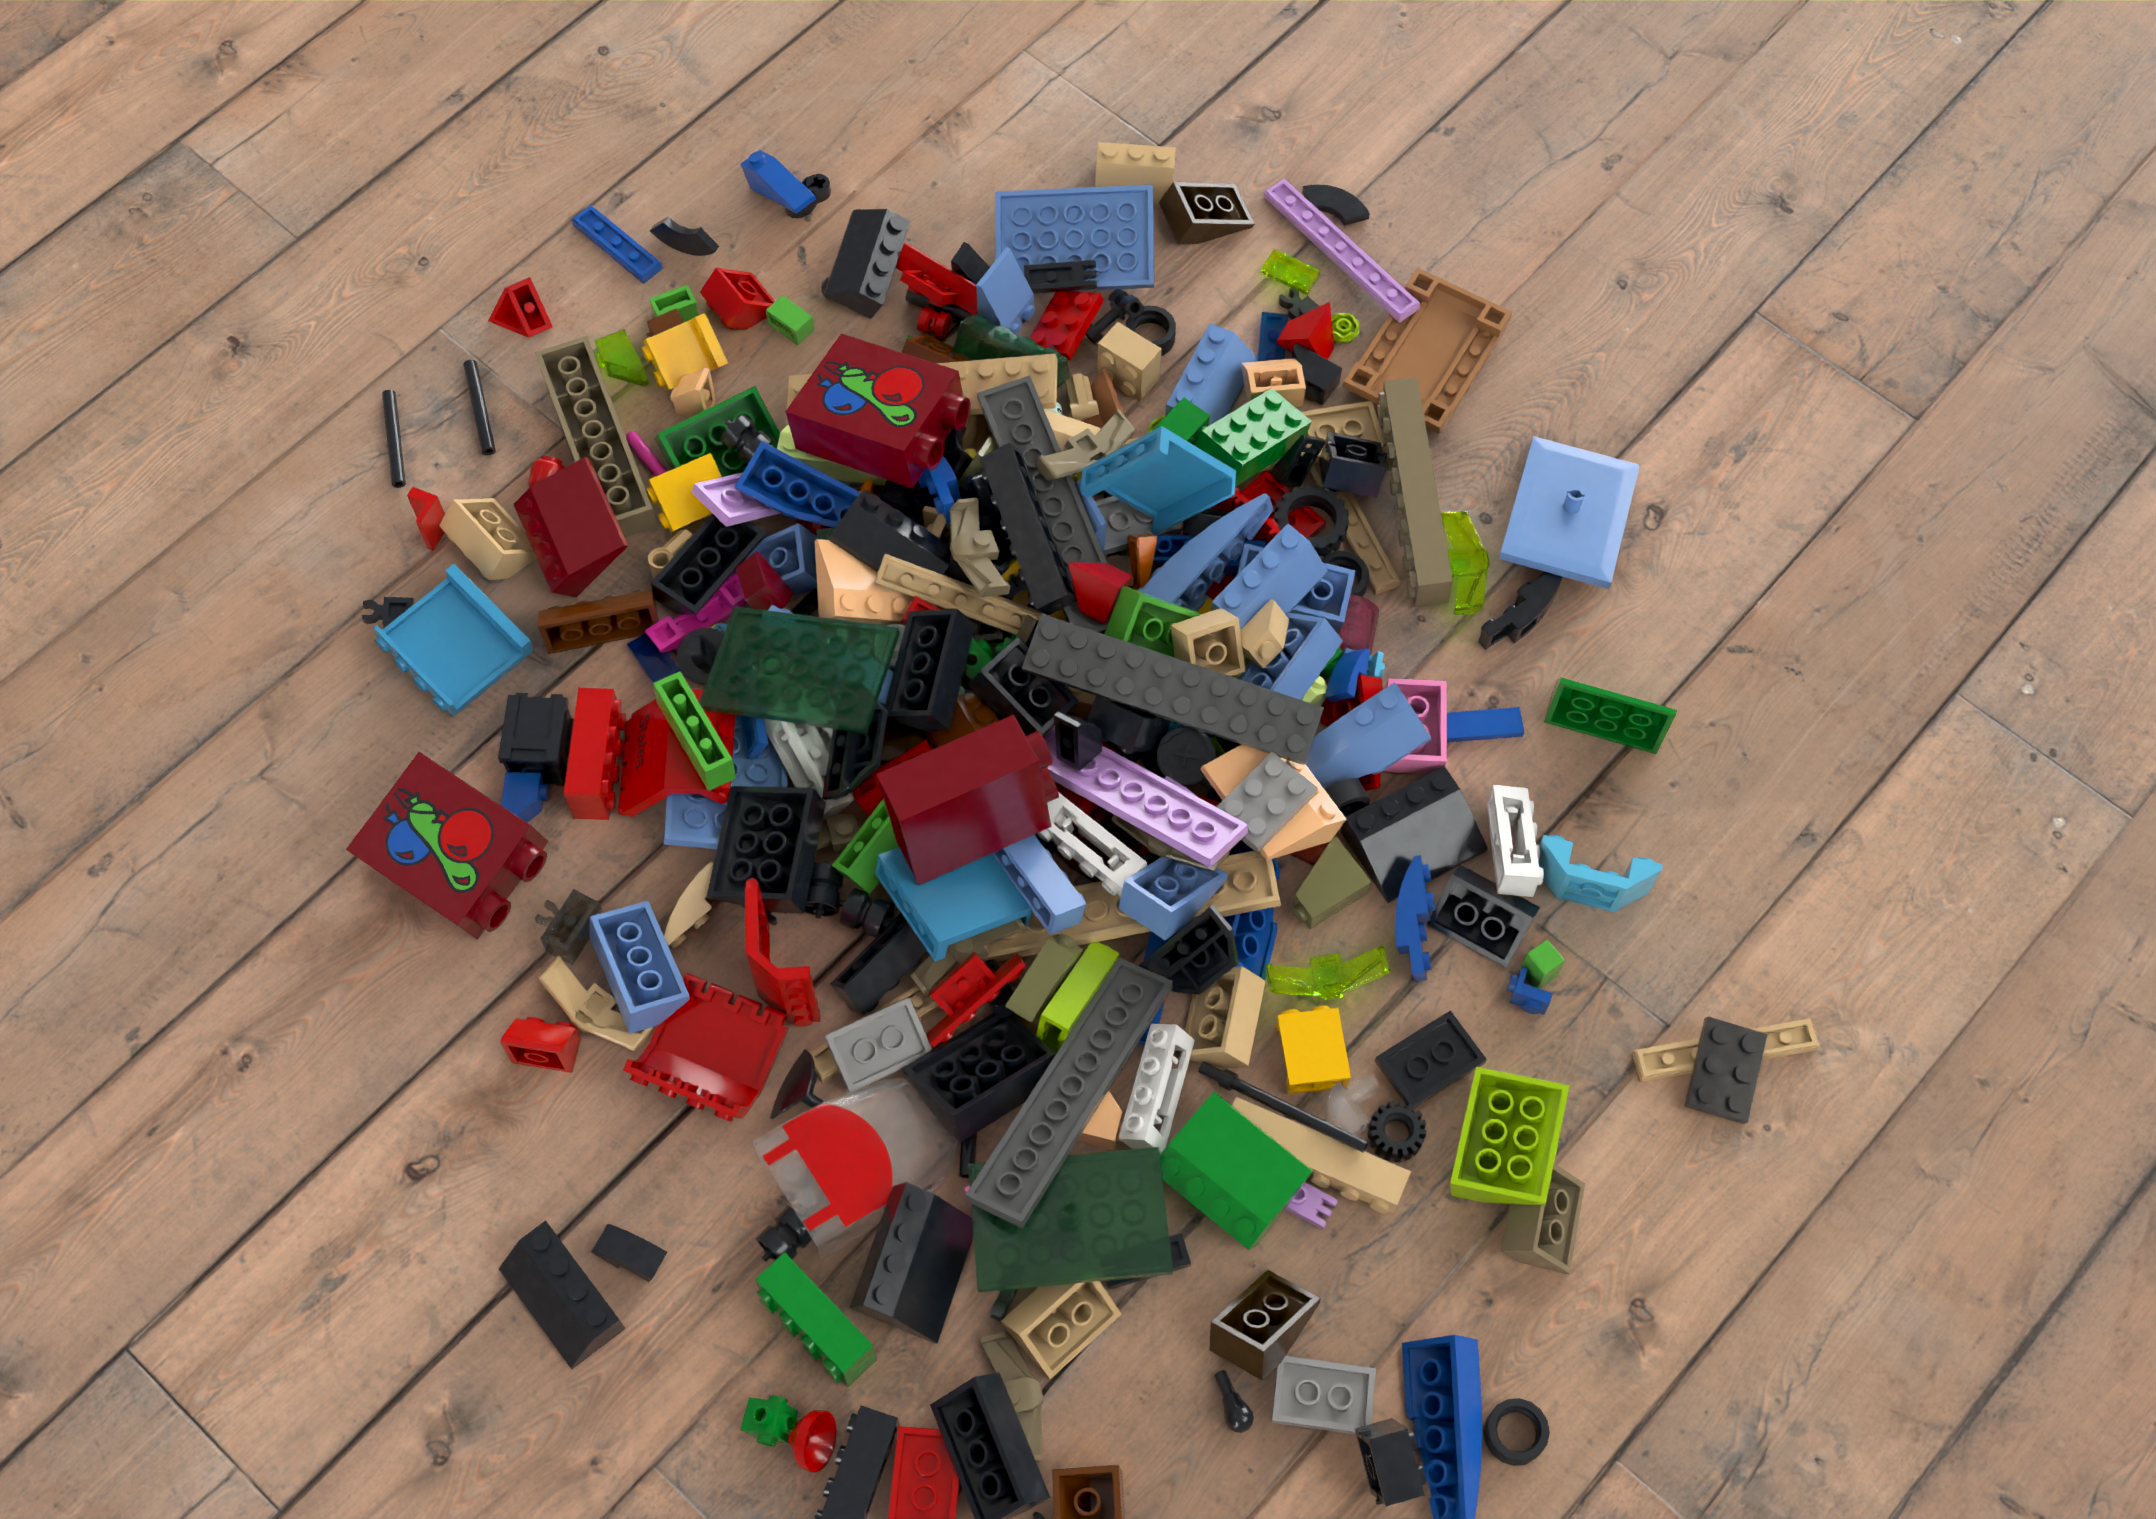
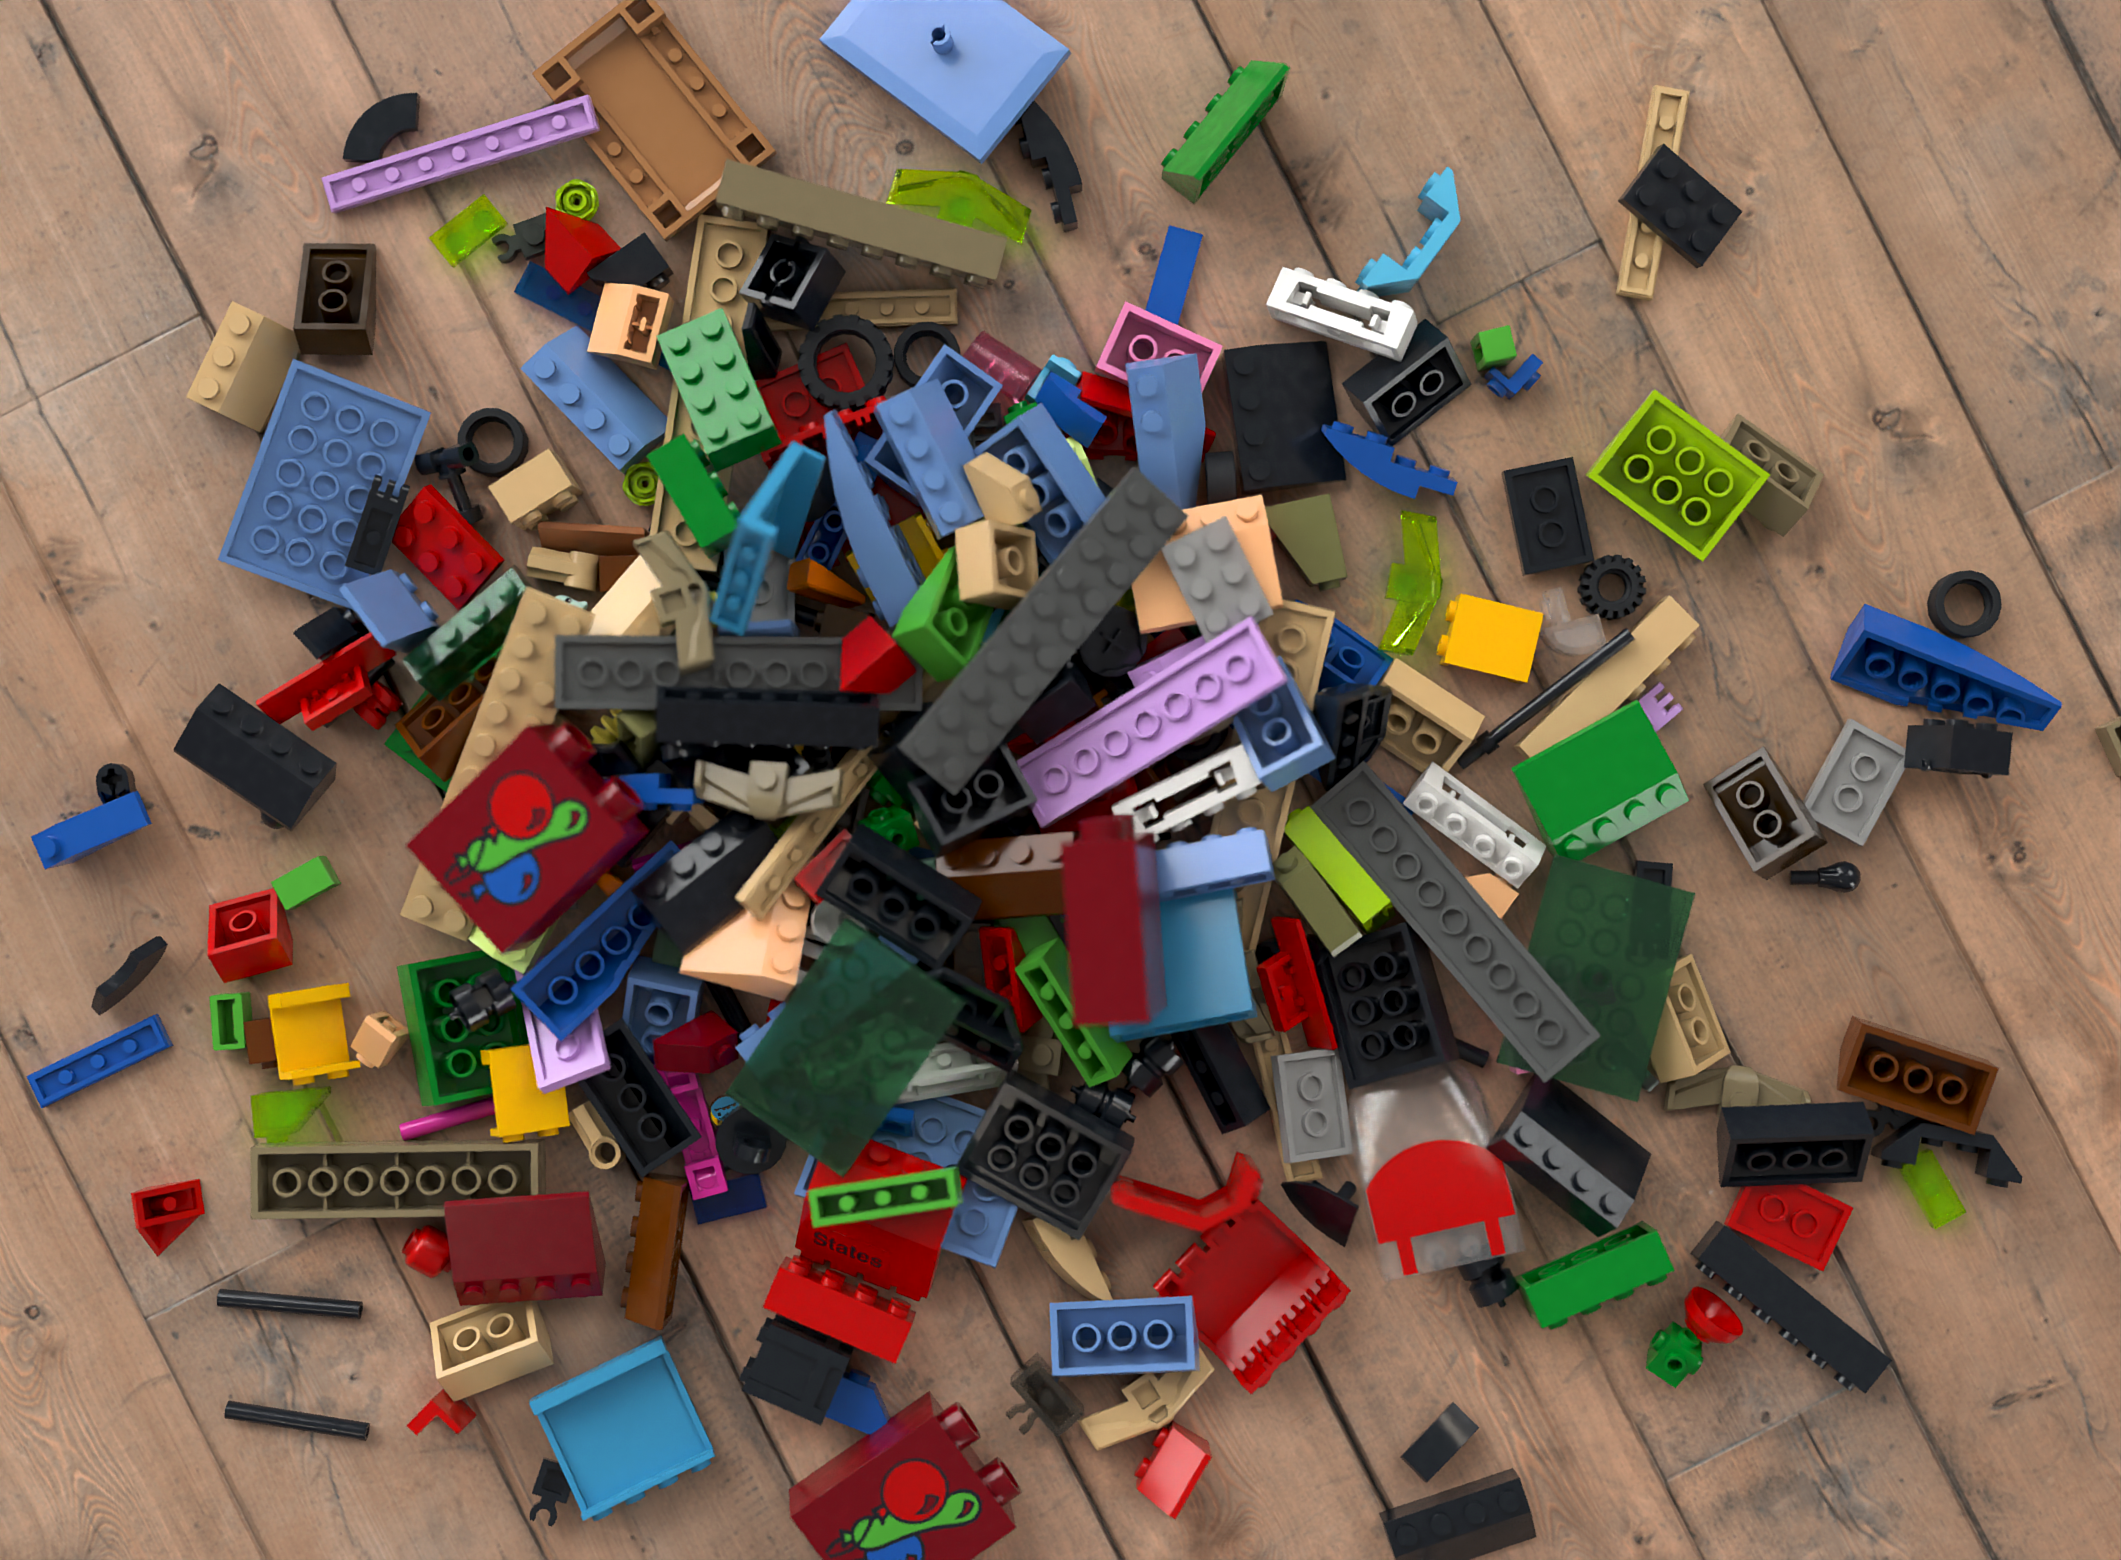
camera: 70 degrees left, 25 degrees up
black slope [1054,712,1102,771] -> none

